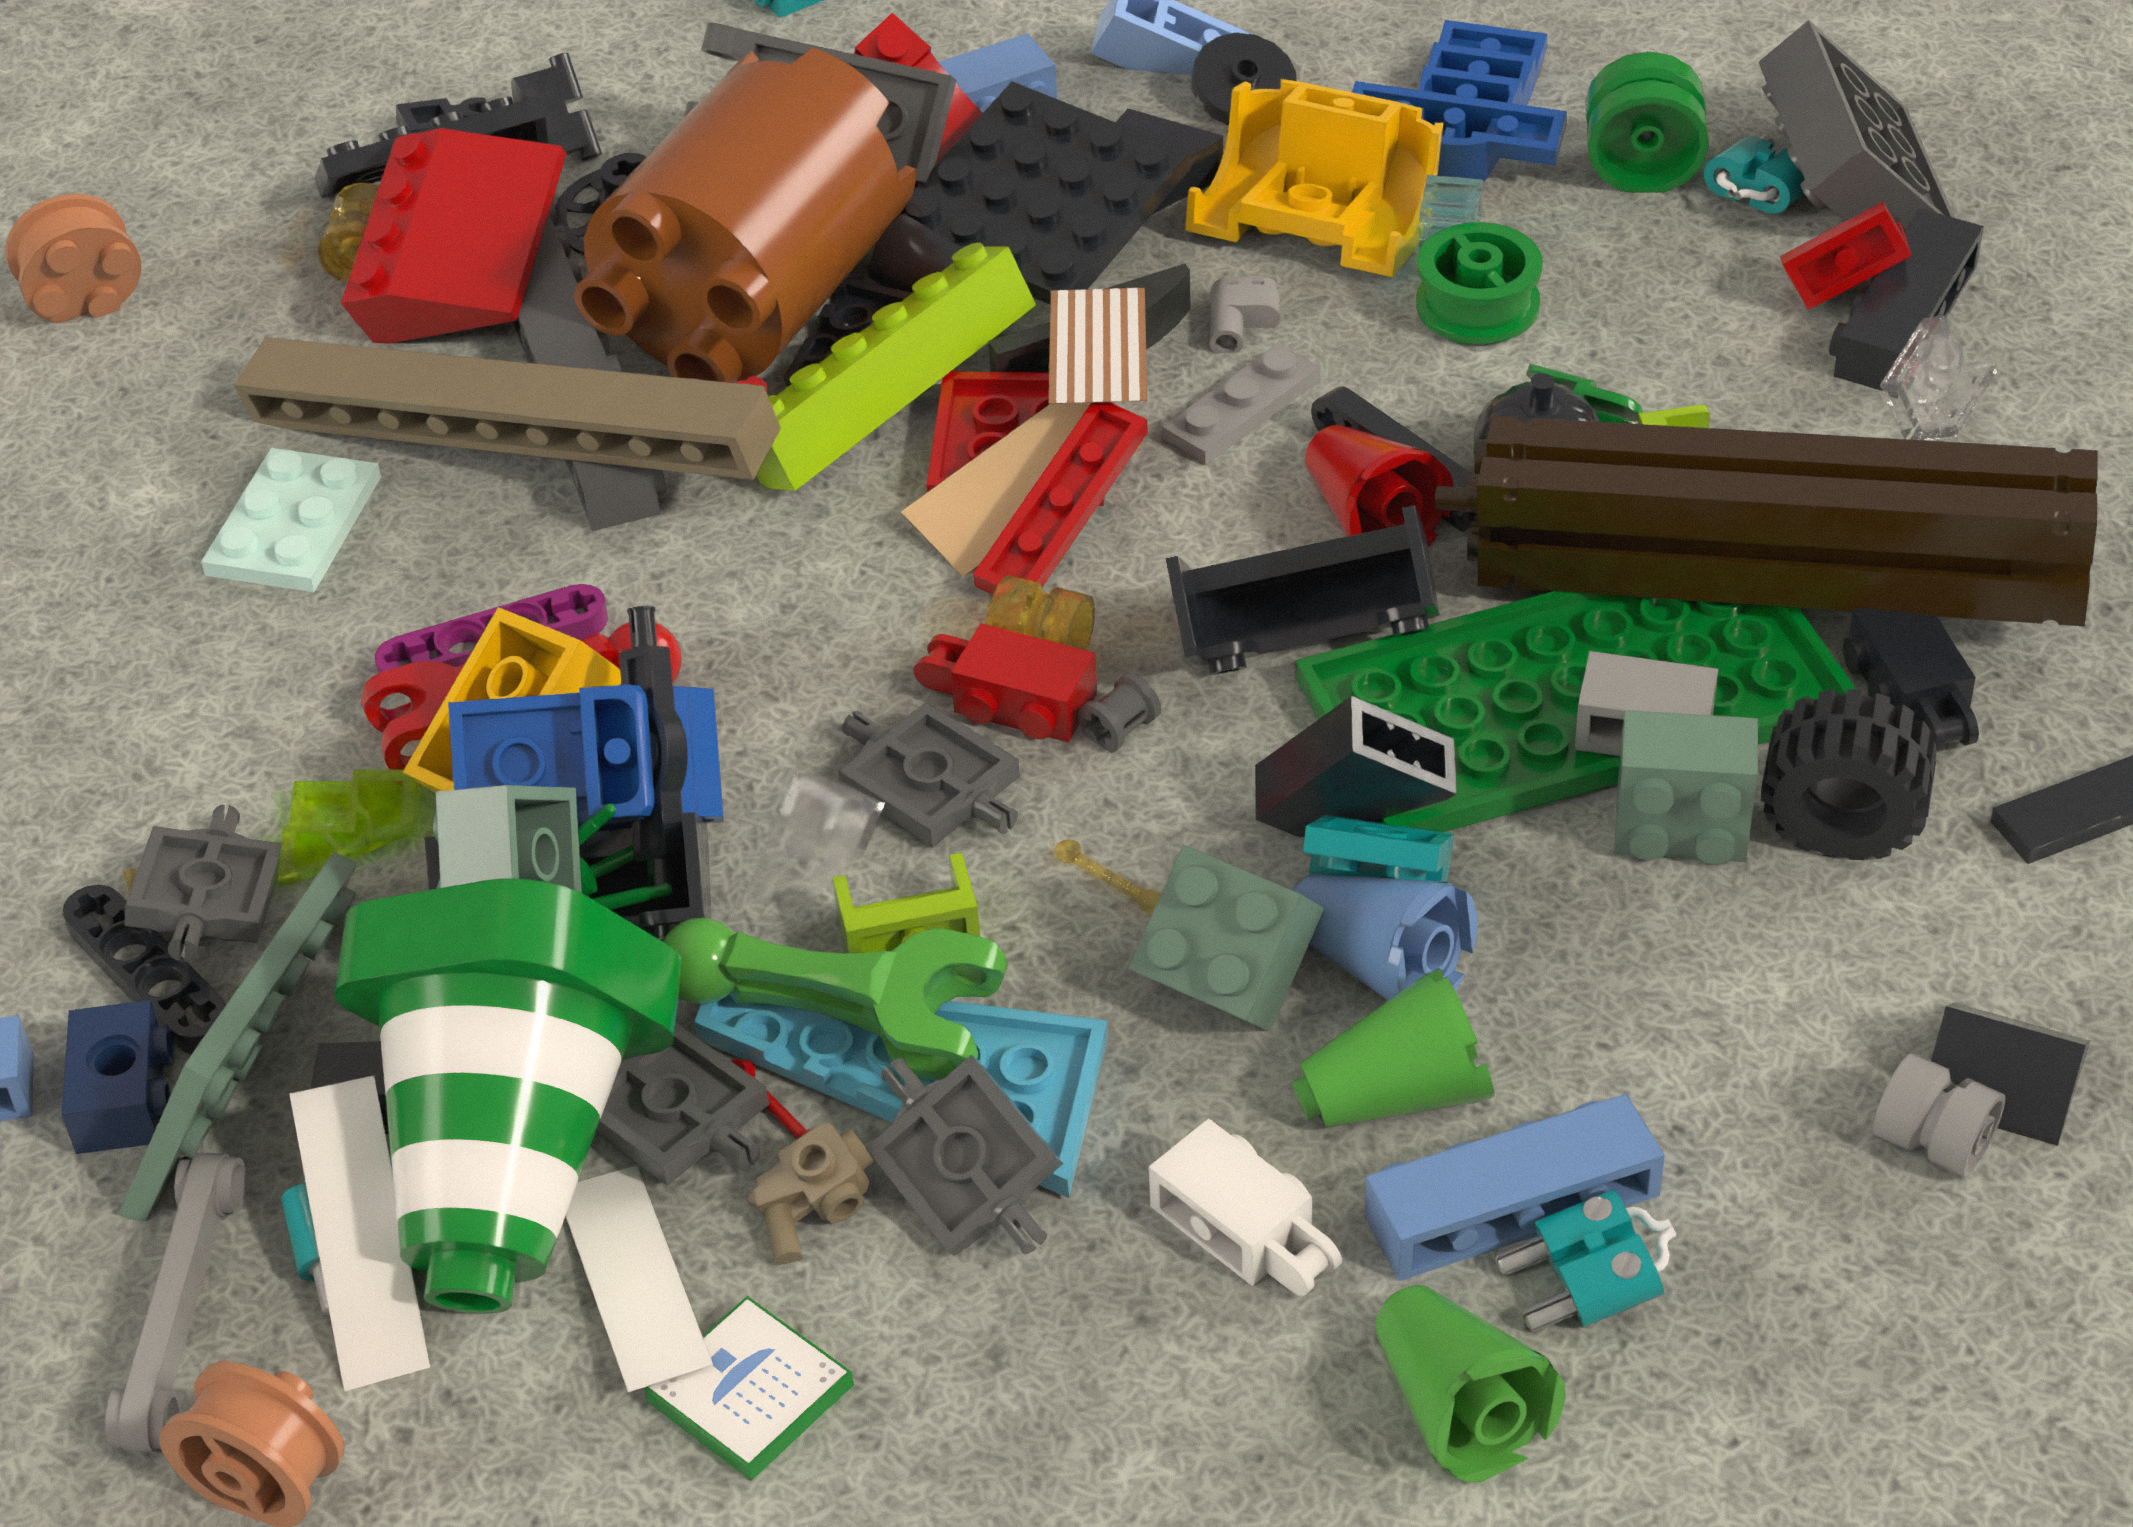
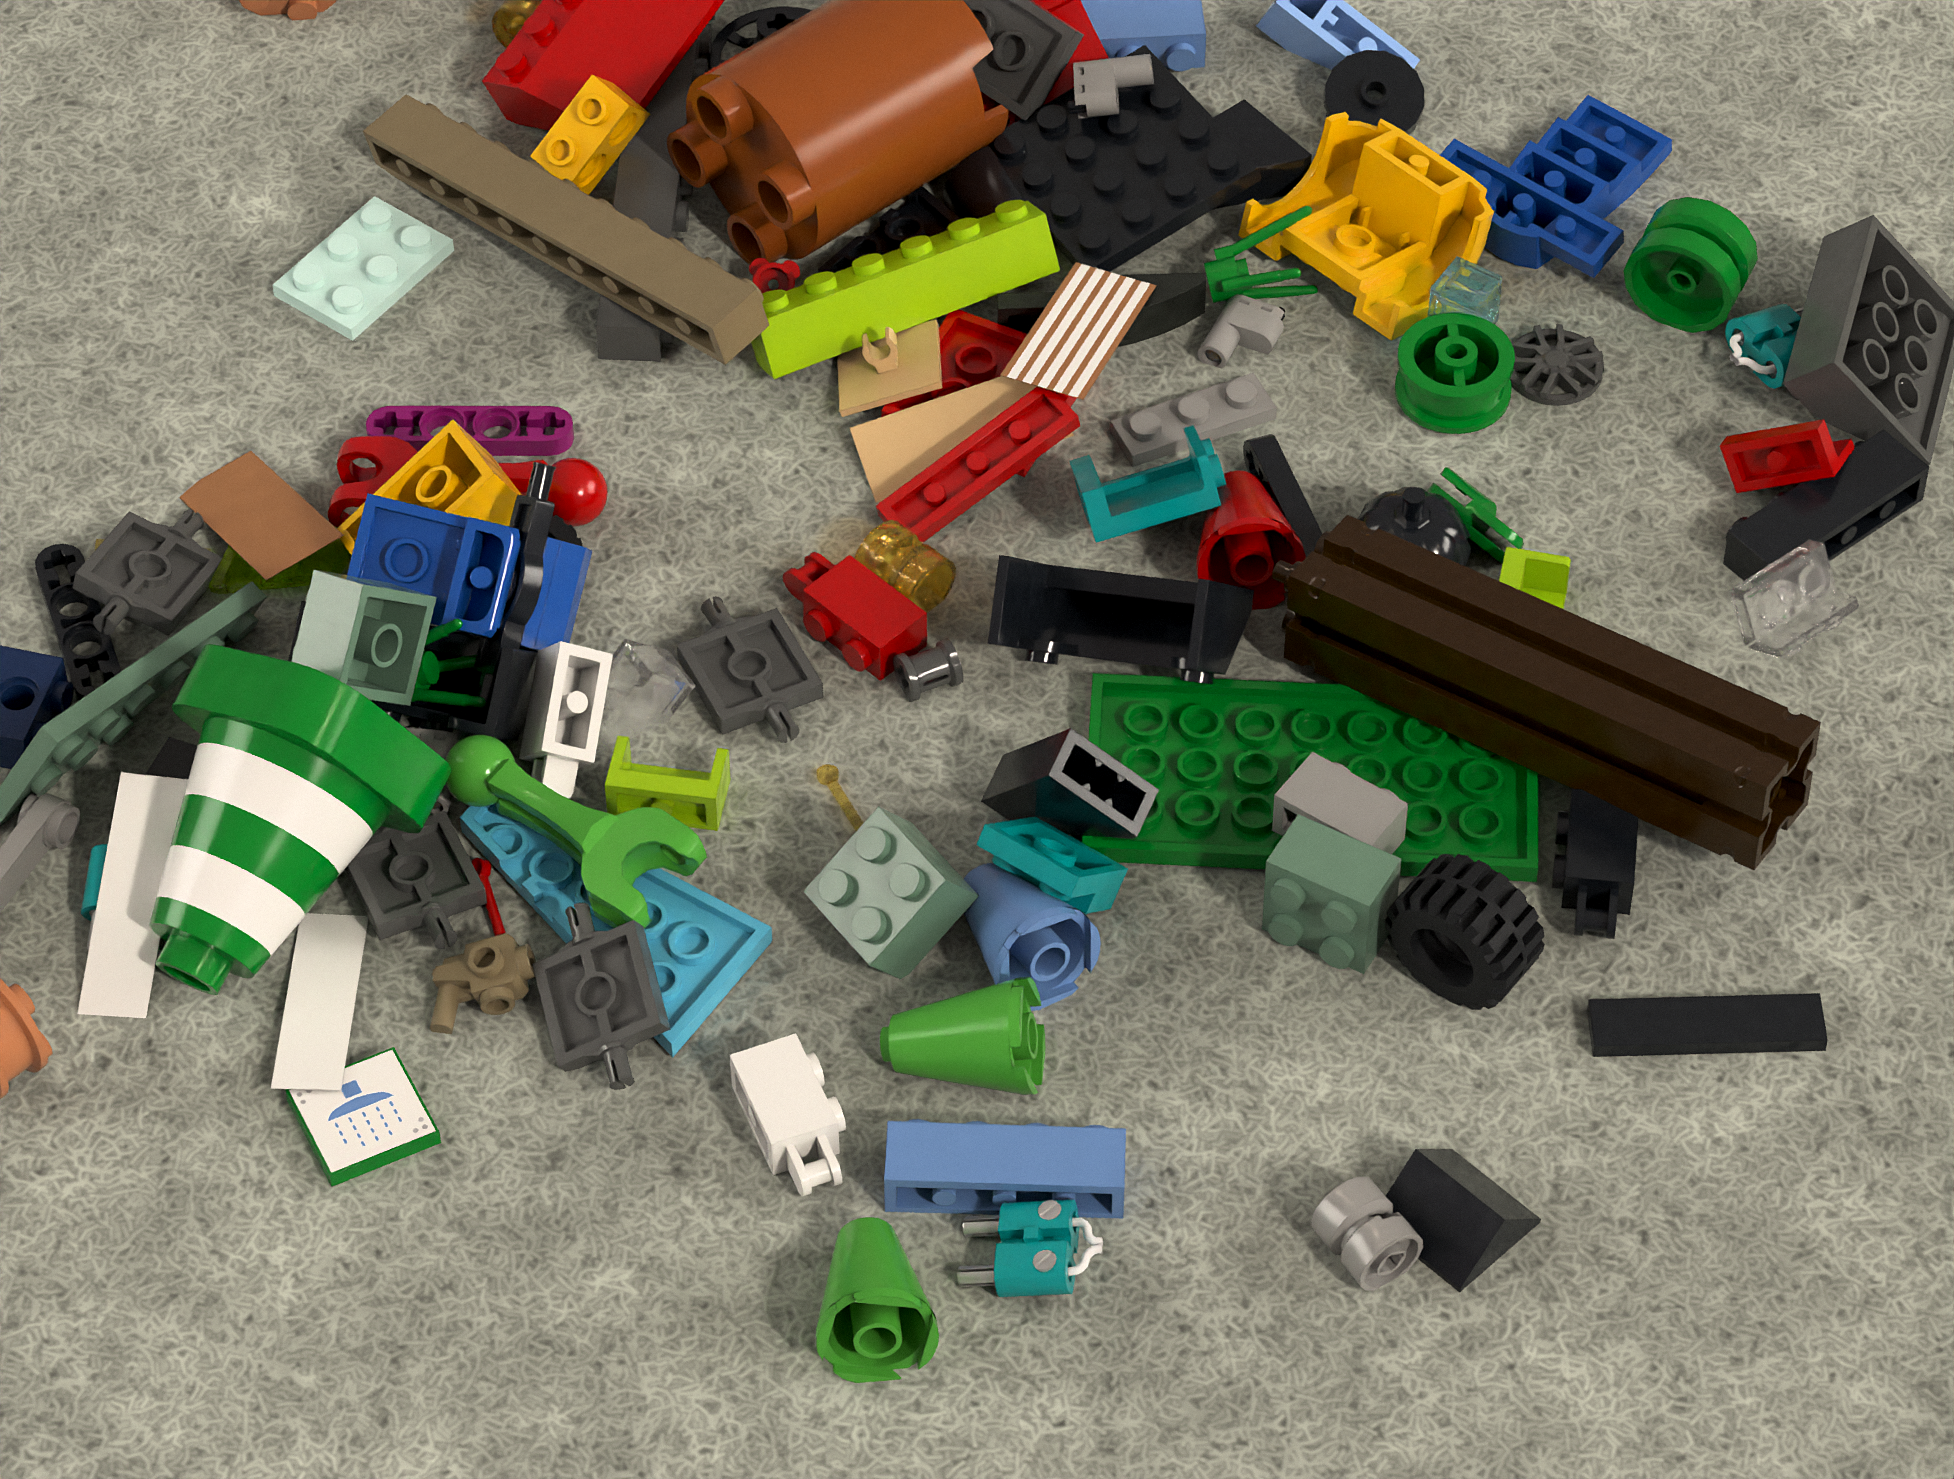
camera: 20 degrees right, 5 degrees up
none -> medium nougat sticker [179,451,344,581]
none -> white brick [519,641,613,798]
none -> yellow brick [530,74,650,195]
none -> tan piece [837,319,943,417]
none -> light grey piece [1068,54,1154,119]
none -> teal panel [1069,425,1226,543]
none -> green plant [1204,206,1318,303]
none -> dark grey wheel [1510,324,1604,406]

